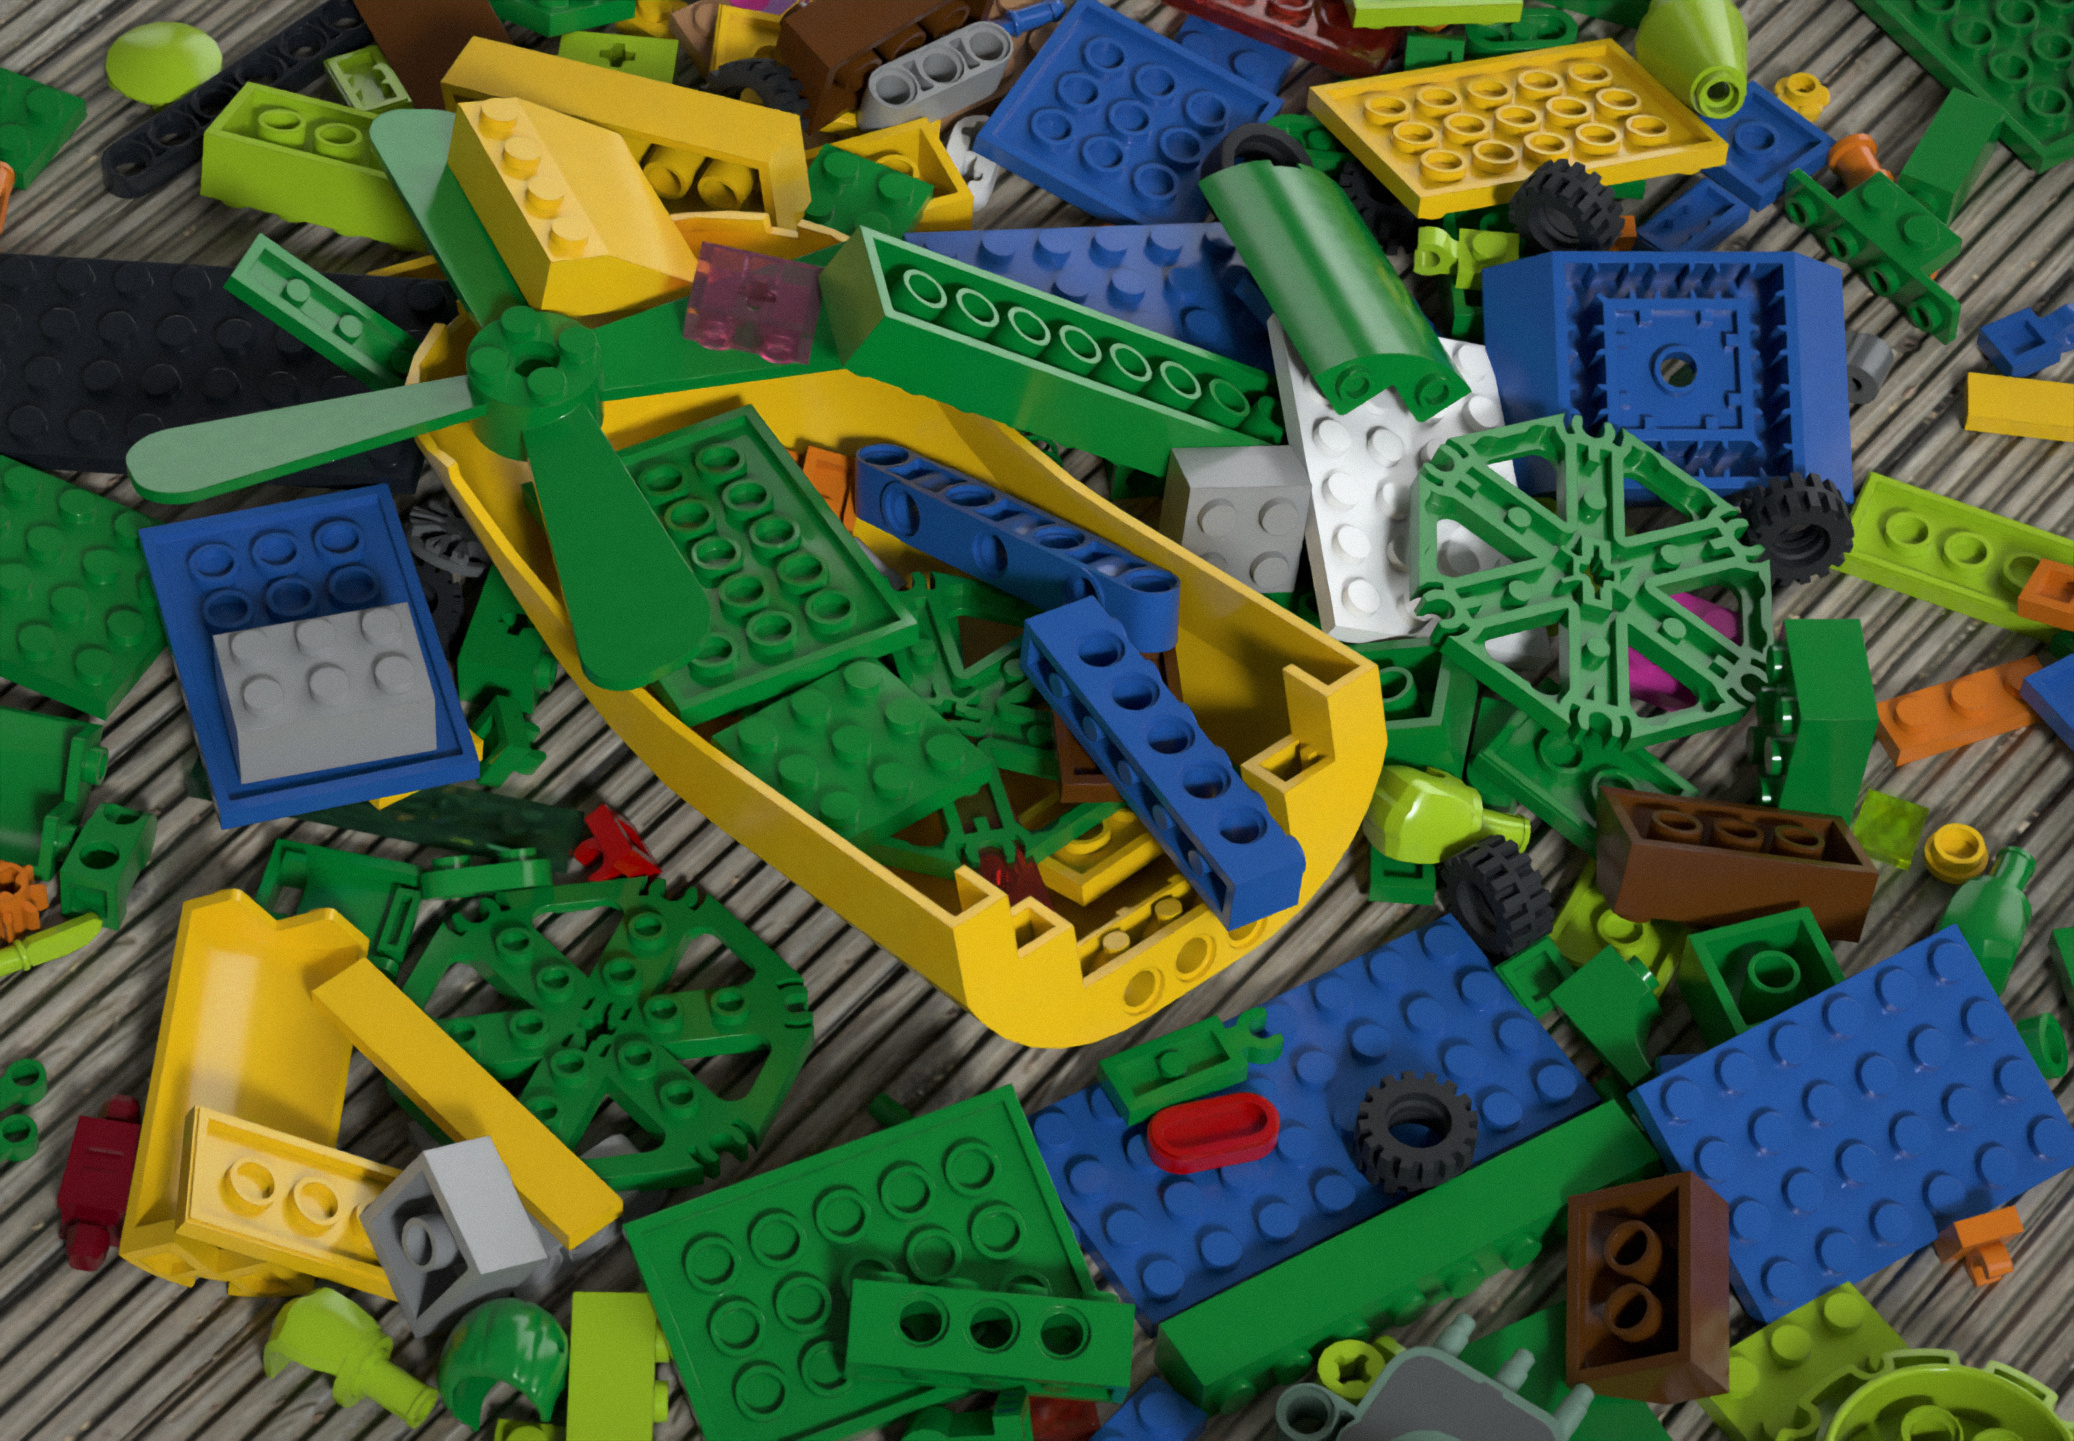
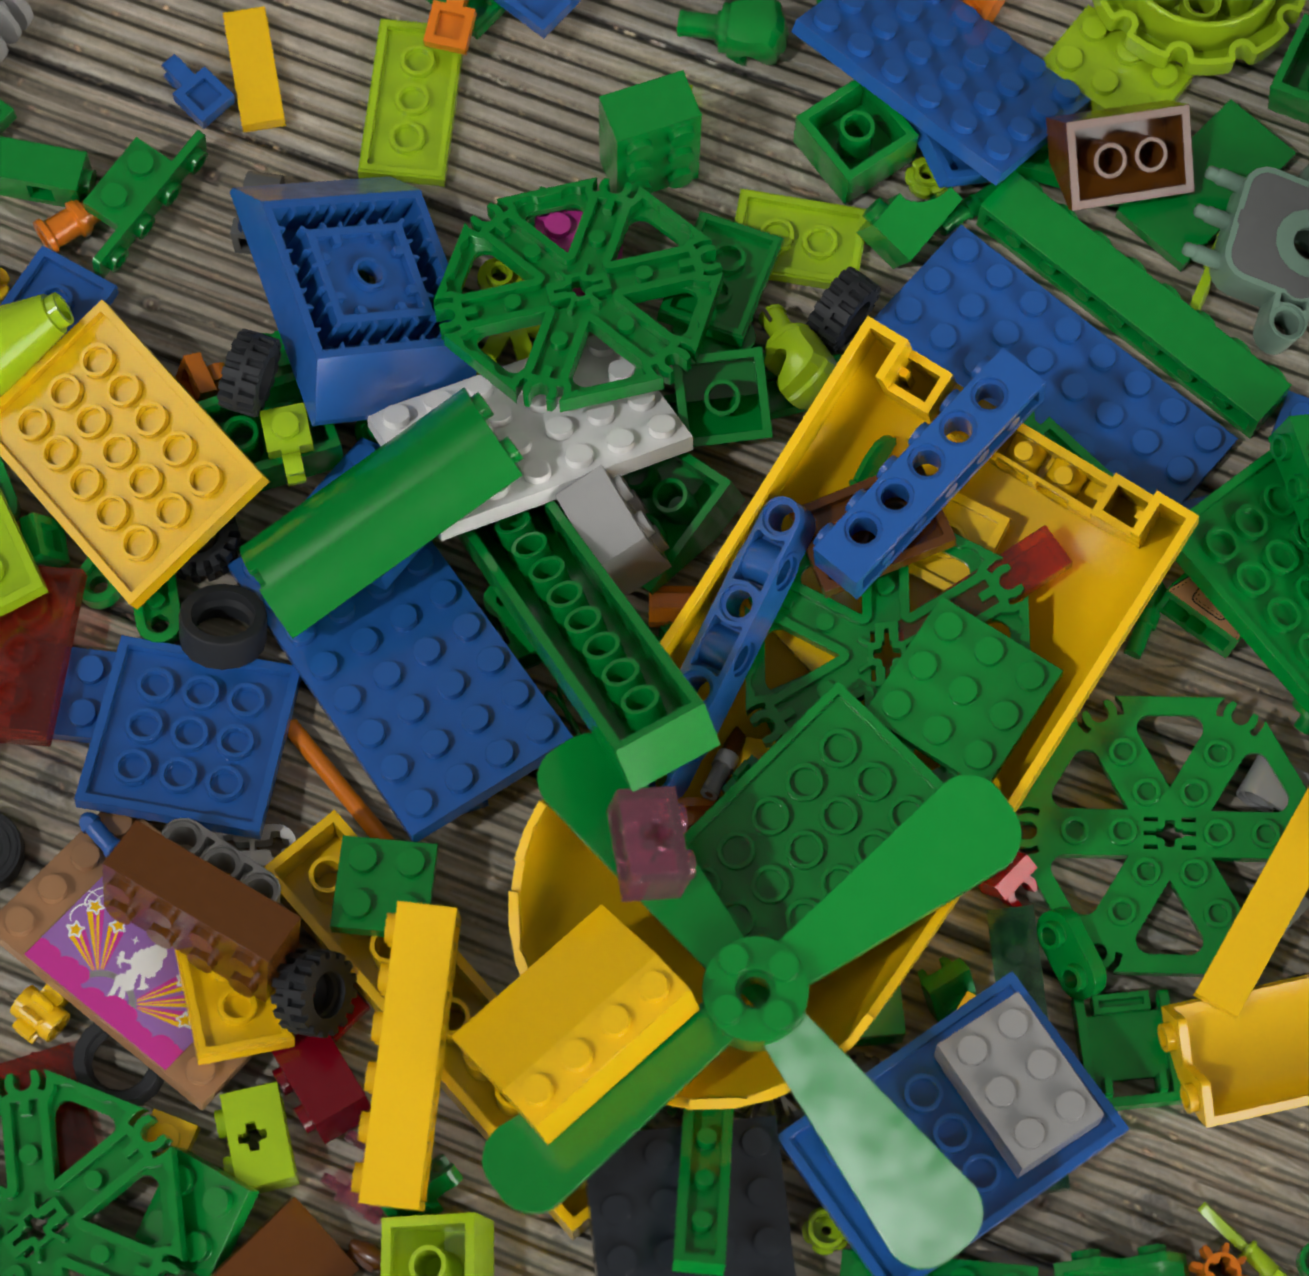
camera: 105 degrees left, 20 degrees up
green leg [60,801,157,931] -> none
red tile [1146,1092,1280,1174] -> none
lime wheel [1315,1340,1386,1407] -> none
black tyre [1353,1071,1479,1200] -> none
green tile [1492,934,1575,1021] -> none
reddish brown slope [1596,786,1879,945] -> none
blue plate [1631,177,1751,251] -> none
black tyre [1736,472,1855,586] -> none
orange plate [1875,655,2044,767] -> none
yellow plate [1923,823,1989,885] -> none

